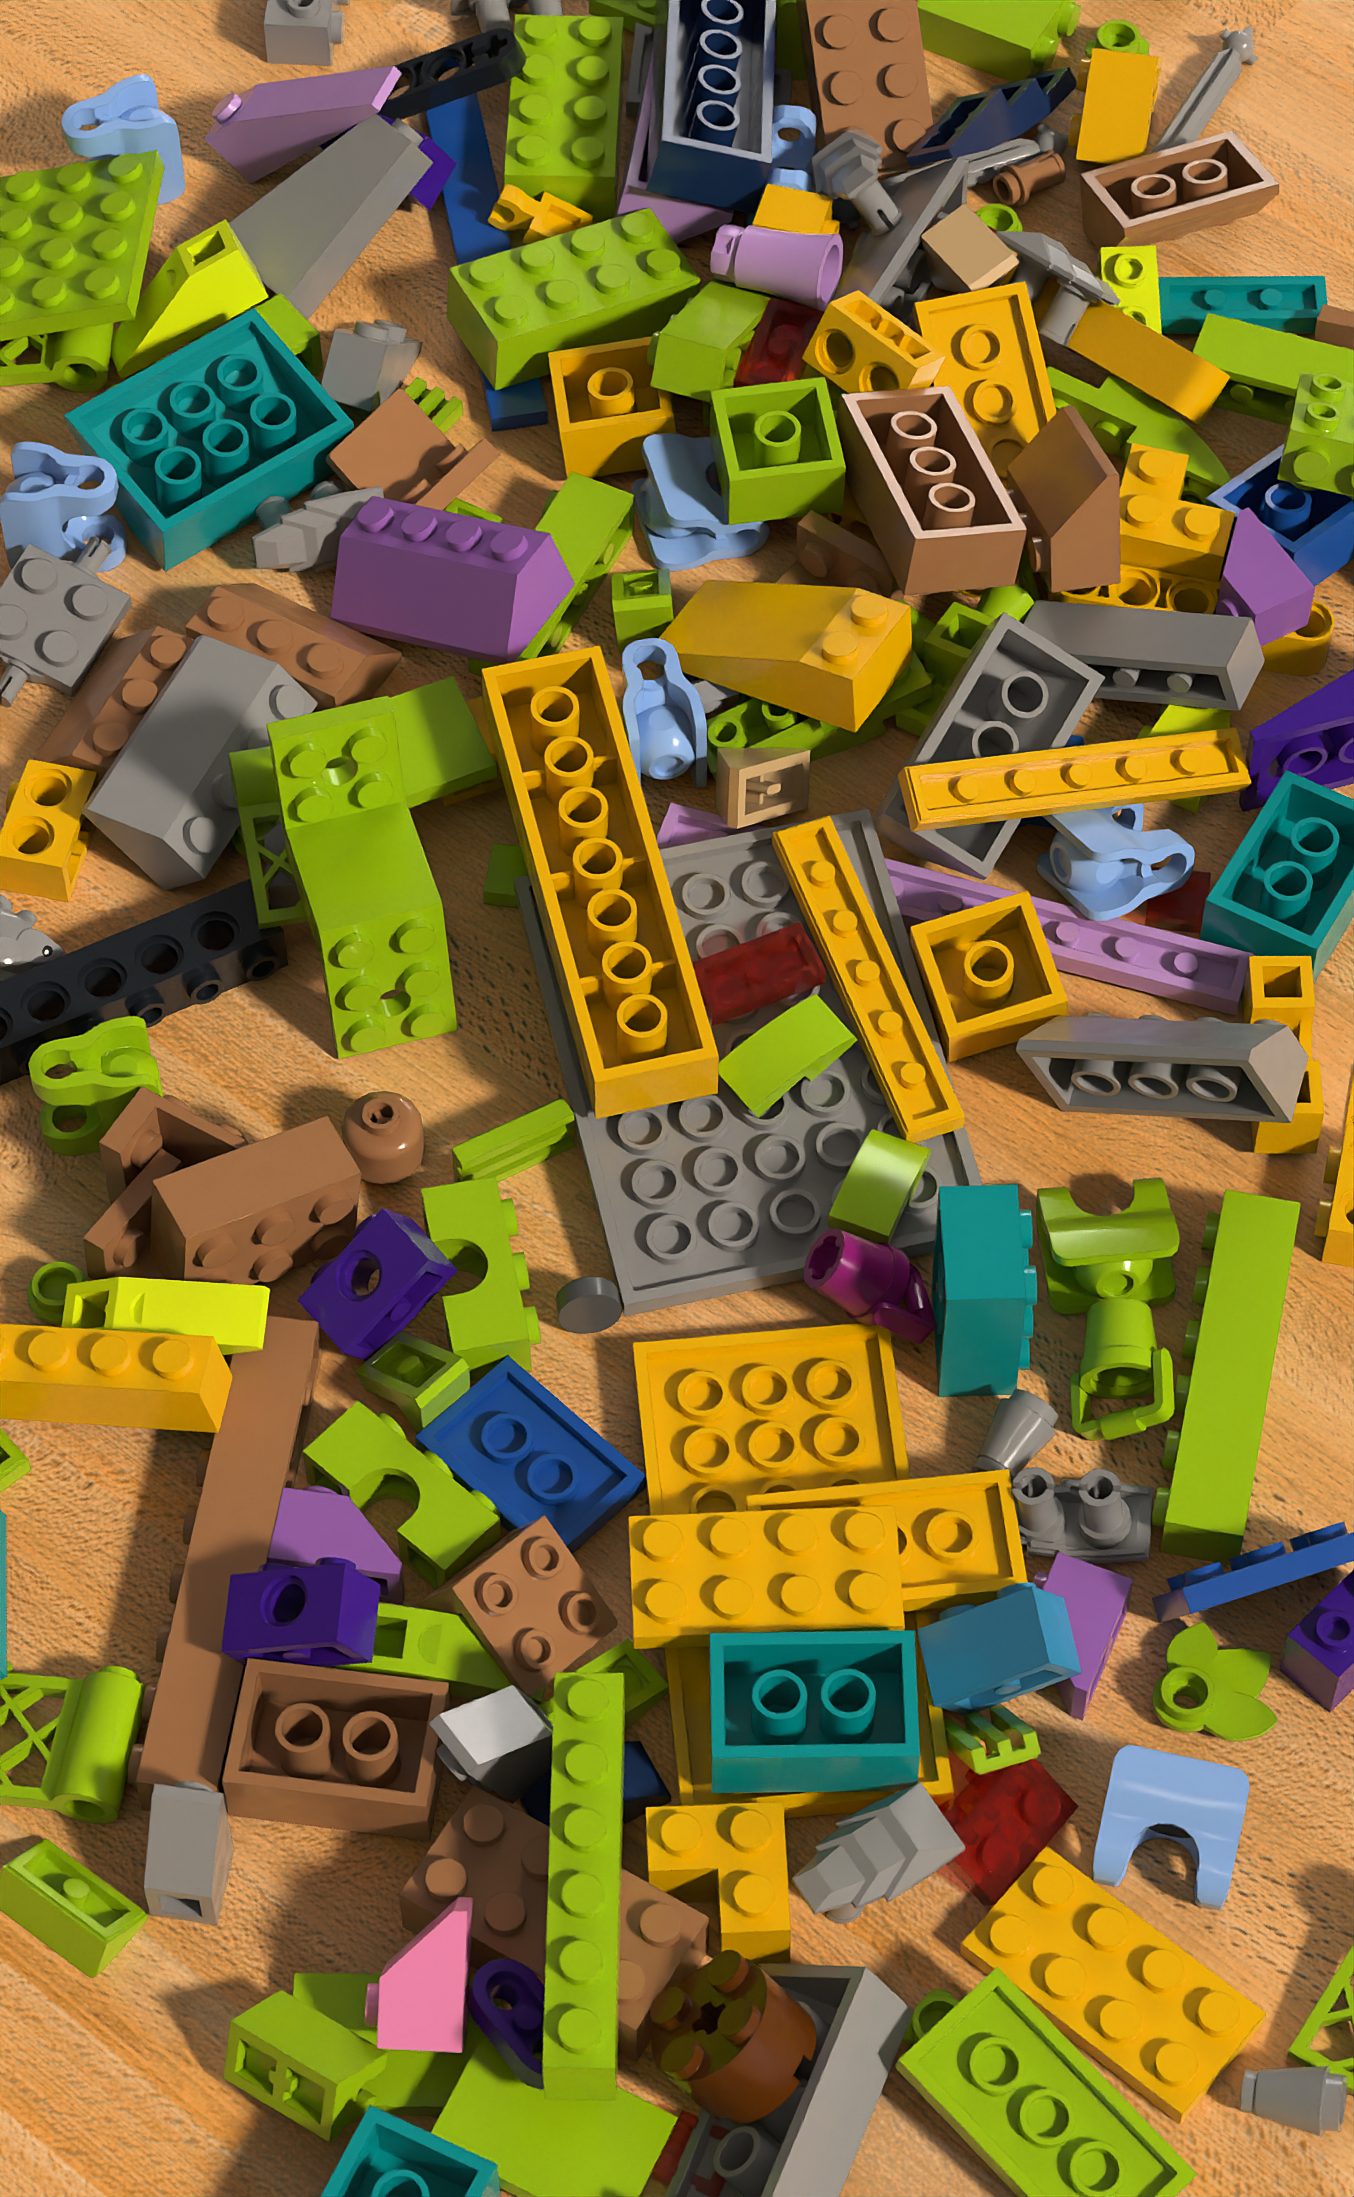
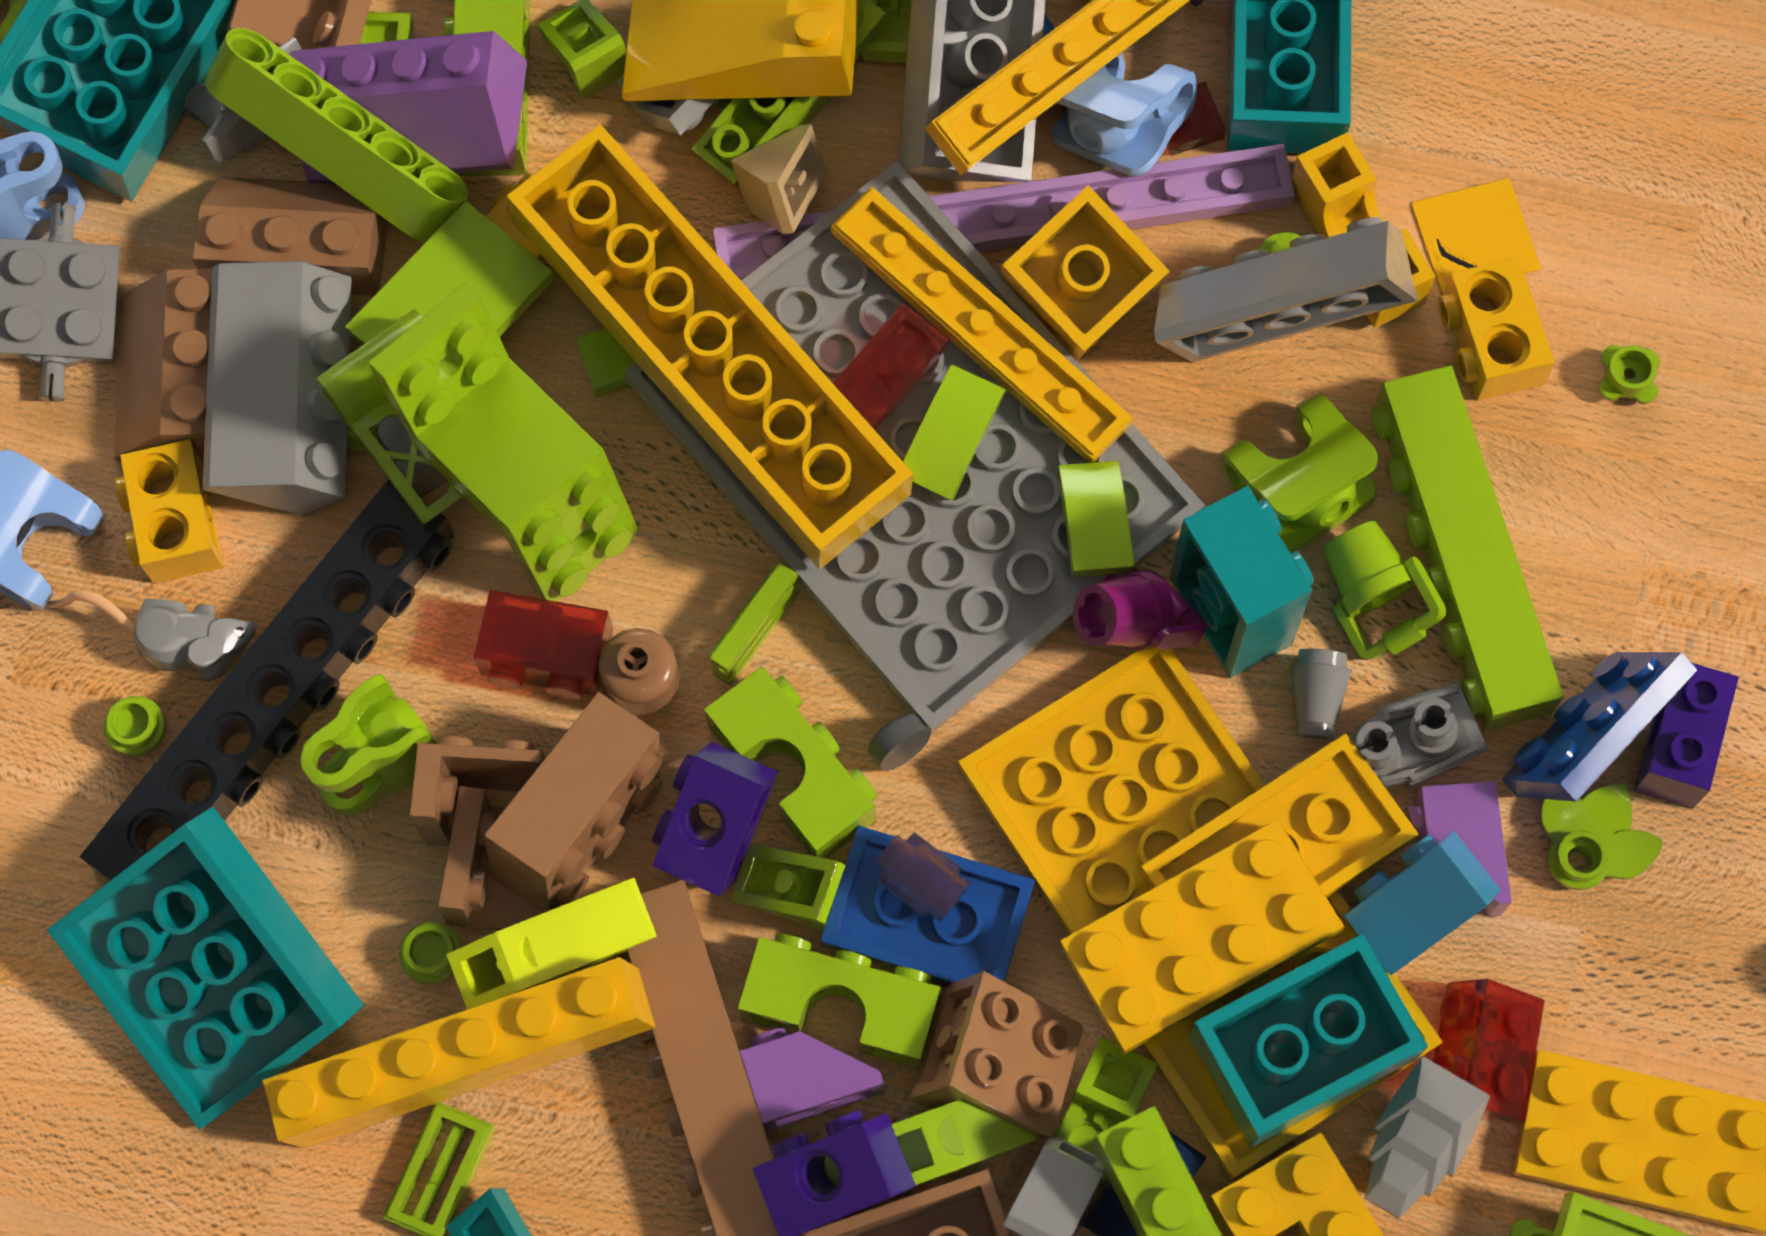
camera: 25 degrees left, 15 degrees up
light blue piece [622,638,707,788] -> none
lime tile [944,1704,1041,1775] -> none
light blue piece [1092,1745,1250,1911] -> none
none -> lime beam [205,28,469,243]
none -> clear red brick [474,590,614,700]
none -> clear purple brick [875,832,971,922]

